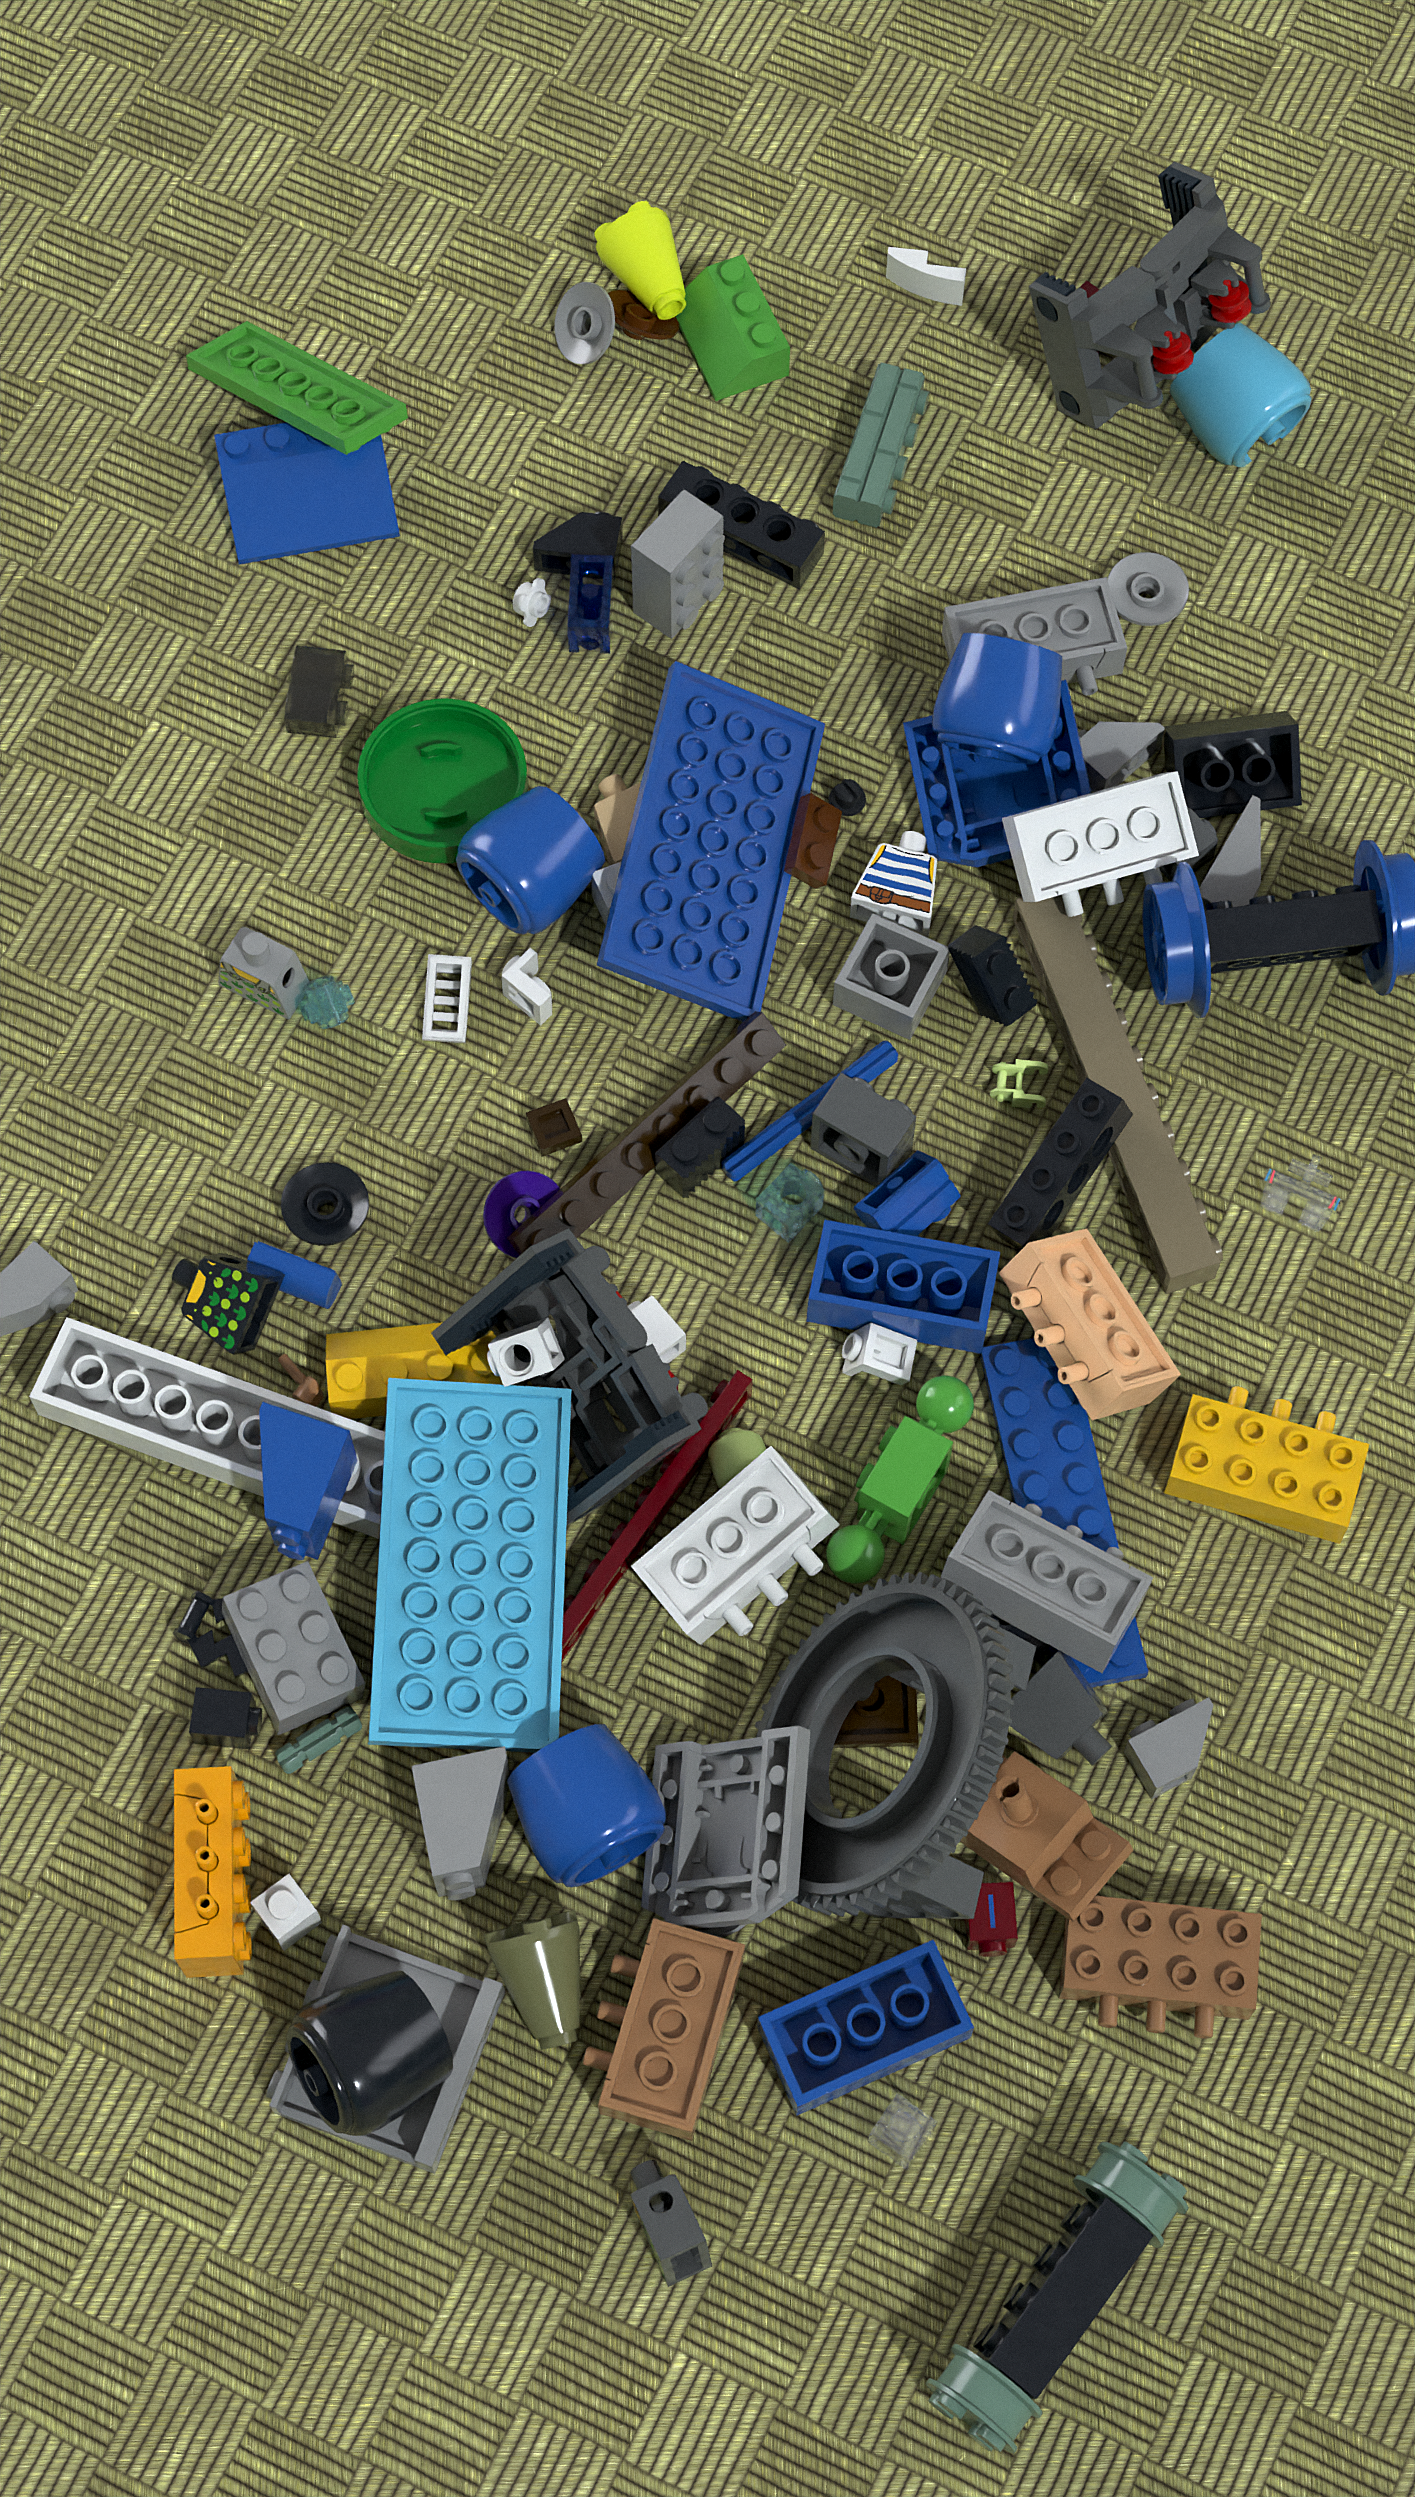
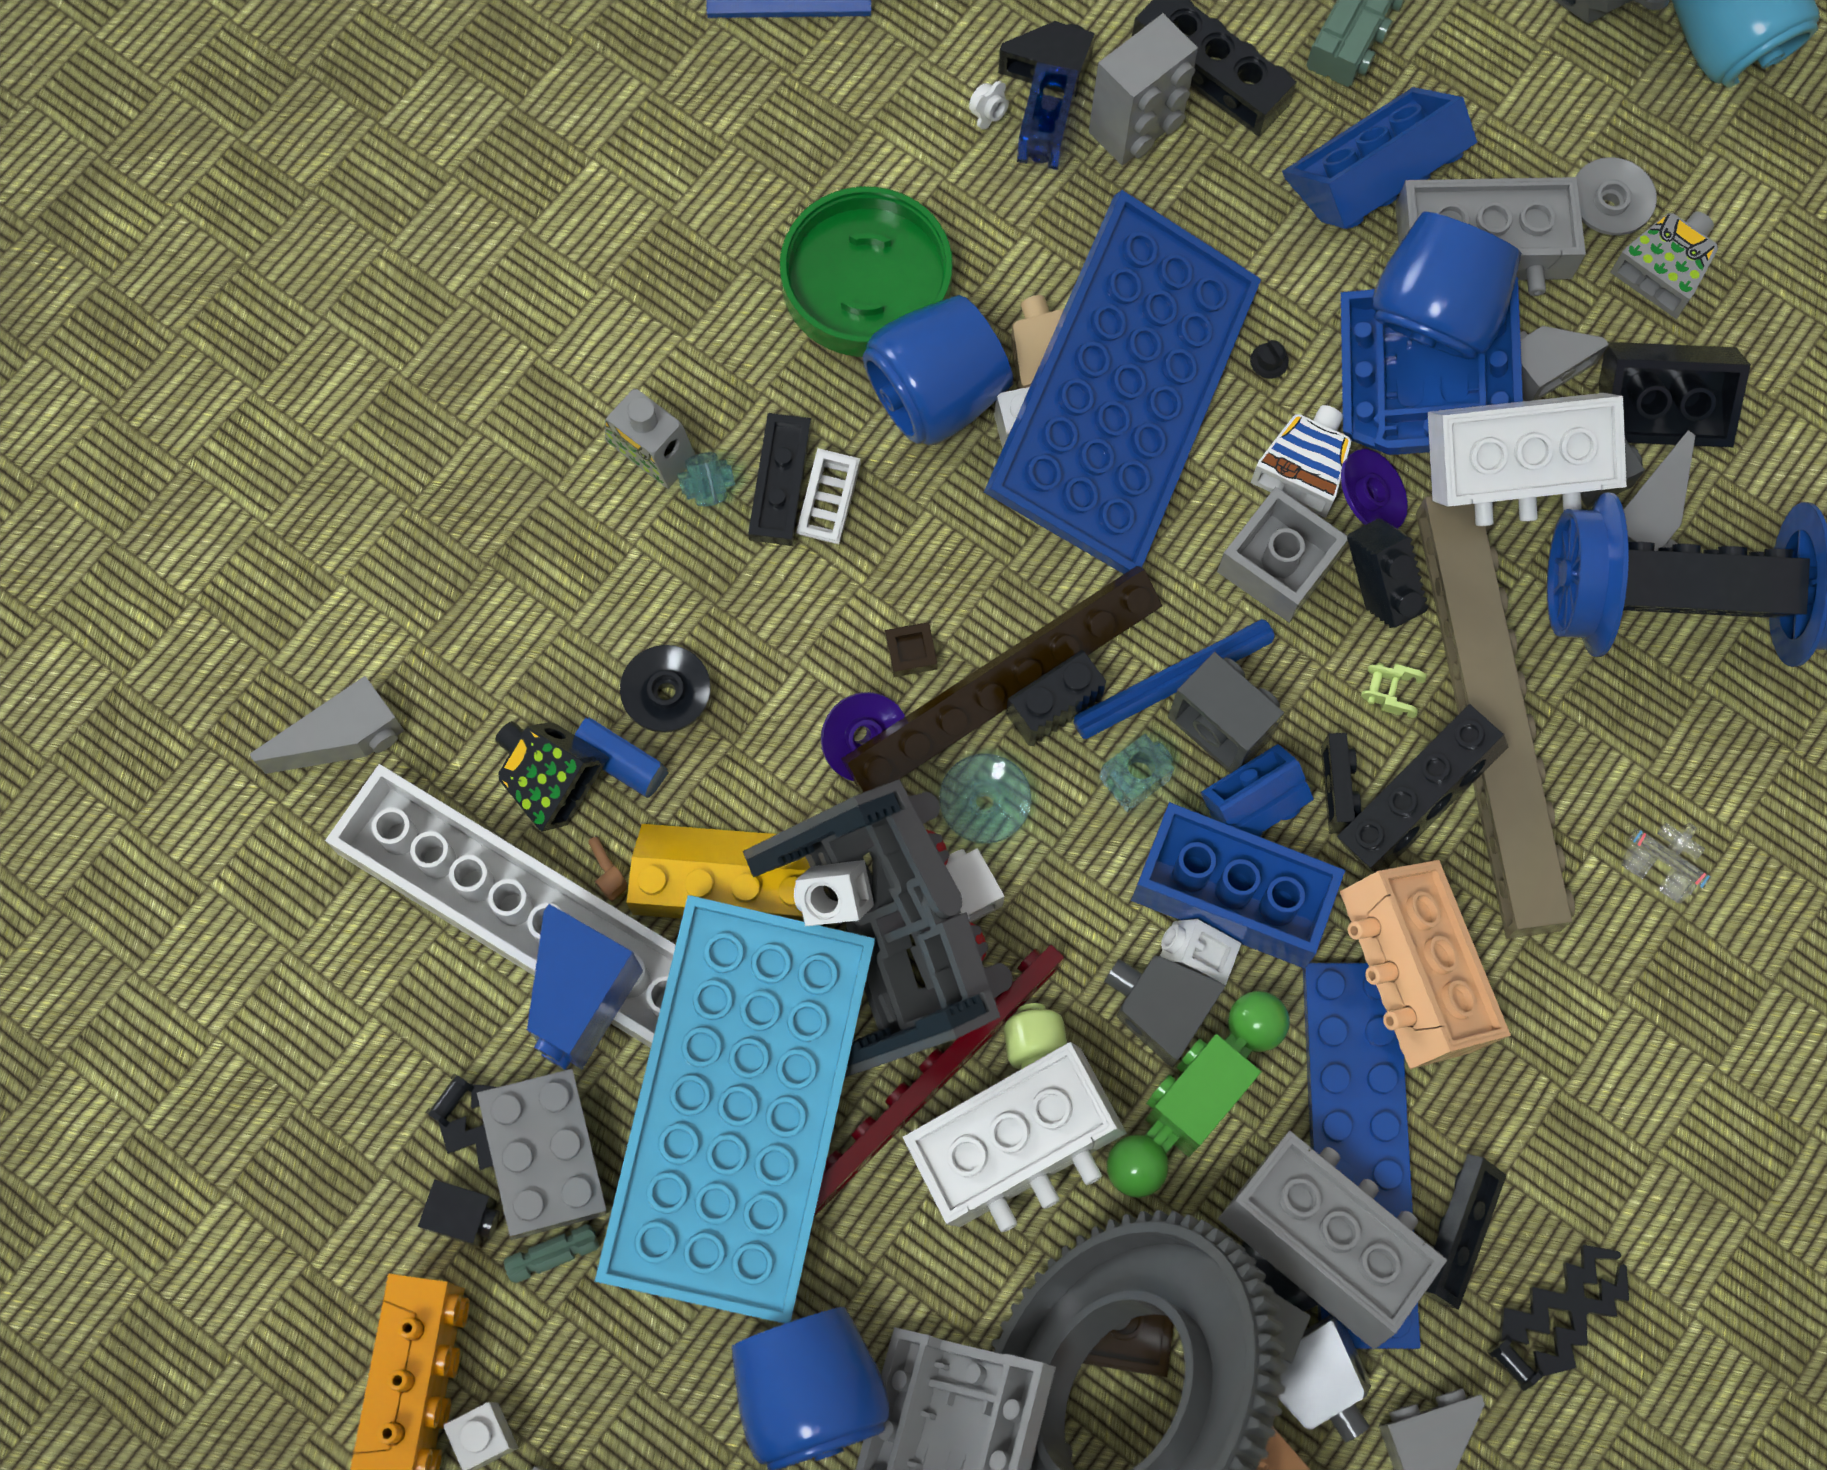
camera: 10 degrees right, 5 degrees up
clear smoke brick [284,645,354,738] -> none
light grey slope [411,1746,510,1900] -> none
white bracket [502,948,552,1026] -> none
reddish brown plate [784,793,842,889] -> none
yellow piece [1164,1386,1369,1544] -> none
none -> black plate [748,413,812,546]
none -> clear light blue dish [939,754,1031,844]
none -> dark grey torso [1104,955,1225,1068]
none -> blue slope [1282,87,1477,229]
none -> black plate [1321,733,1361,834]
none -> dark purple dish [1341,449,1408,528]
none -> black plate [1425,1154,1507,1310]
none -> black piece [1487,1245,1629,1391]
none -> light grey torso [1610,212,1718,319]

